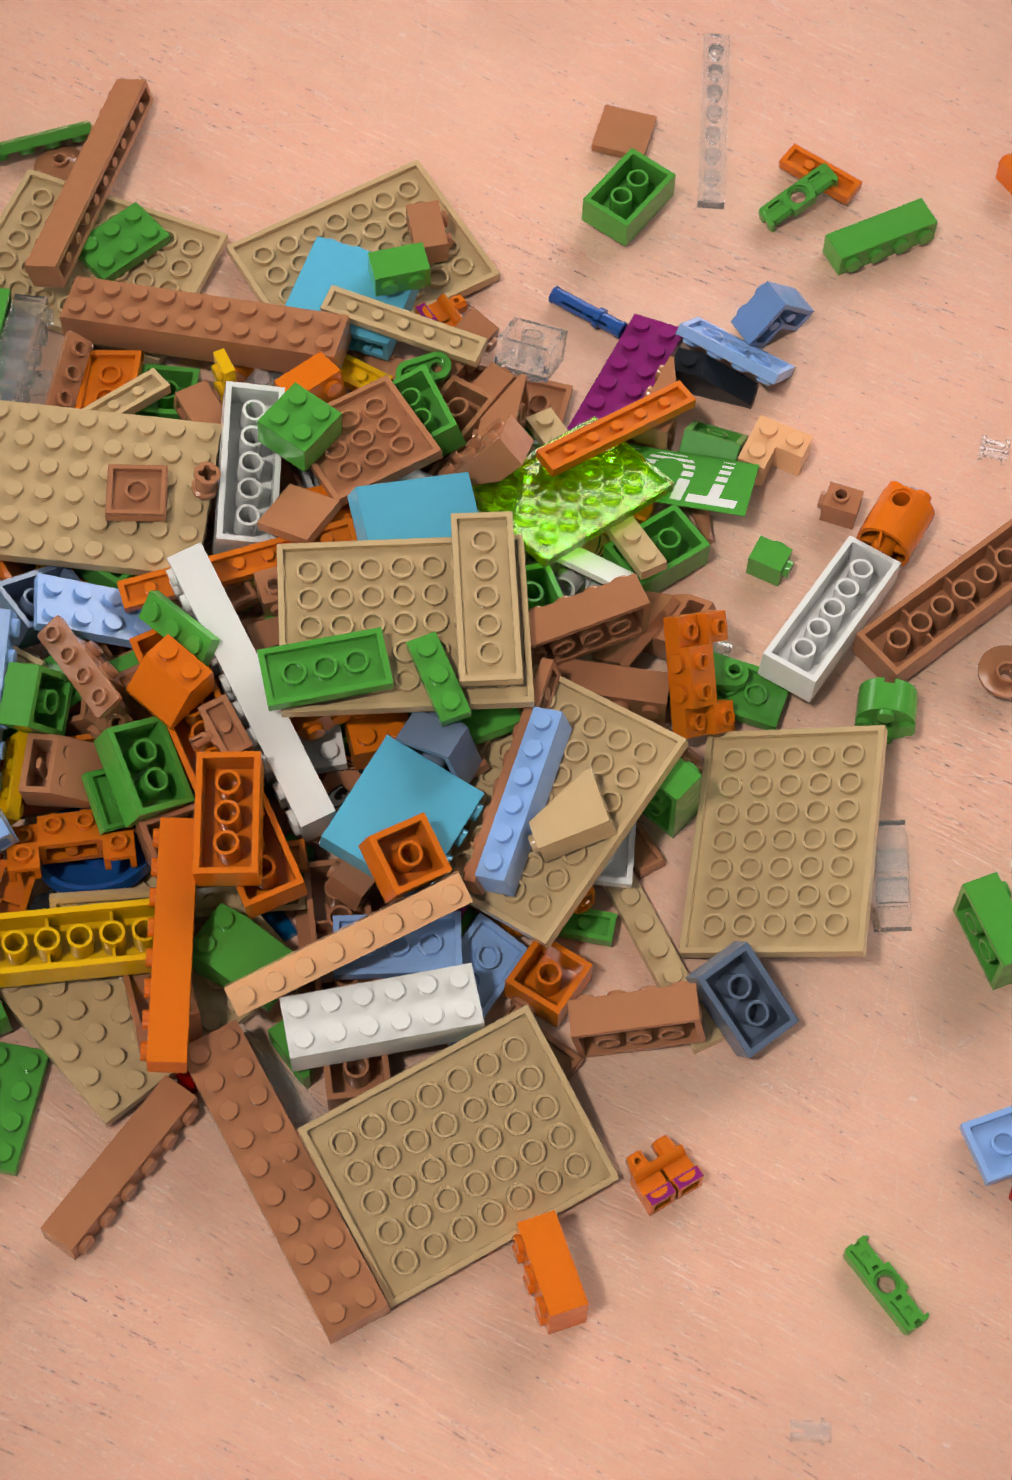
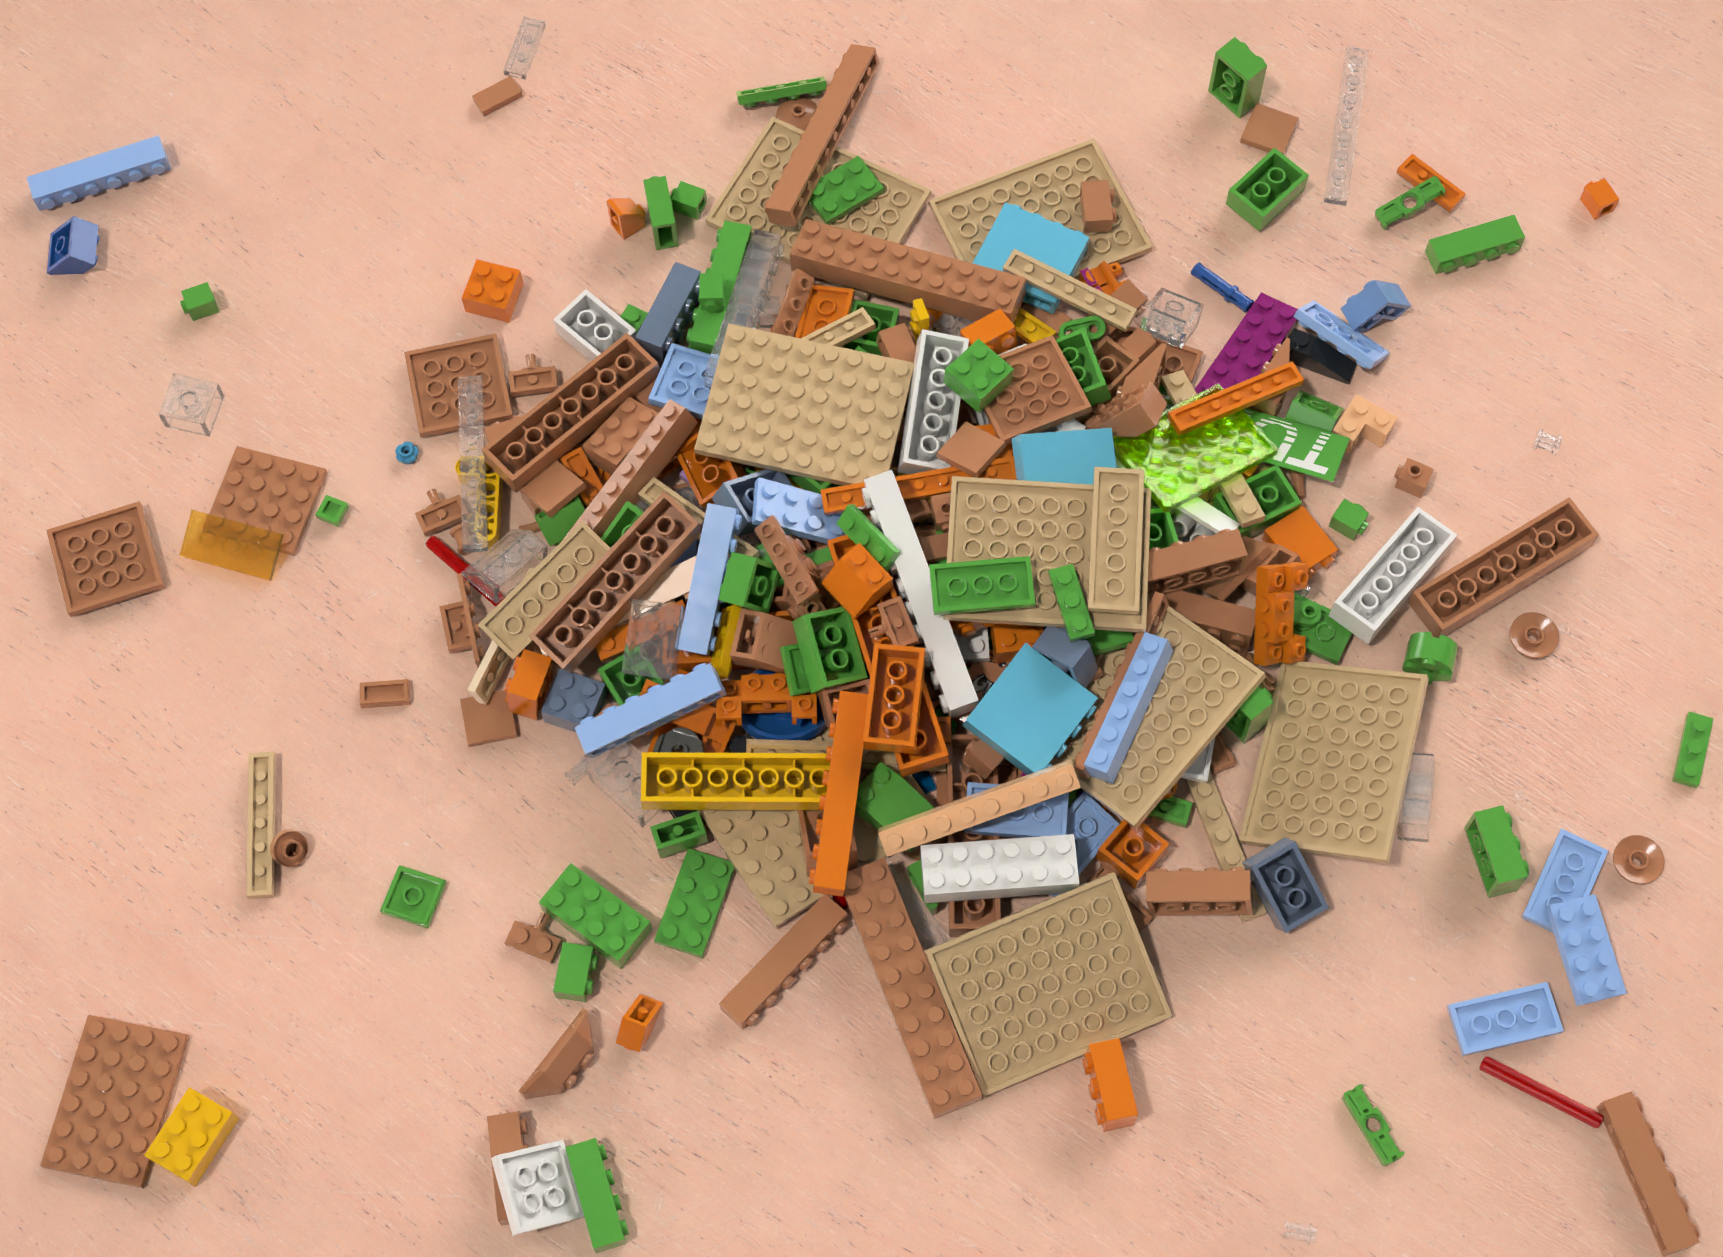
camera: 10 degrees right, 5 degrees up
nougat tile [105,464,169,522] -> none
nougat bush [191,461,221,500] -> none
orange brick [358,812,452,904] -> none
bright green brick [368,242,431,296] -> none
tan slope [528,768,617,862] -> none
orange hips [626,1135,704,1216] -> none
orange cylinder [857,481,935,566] -> none
none -> bright green brick [1208,37,1267,119]
none -> orange brick [1261,506,1338,580]

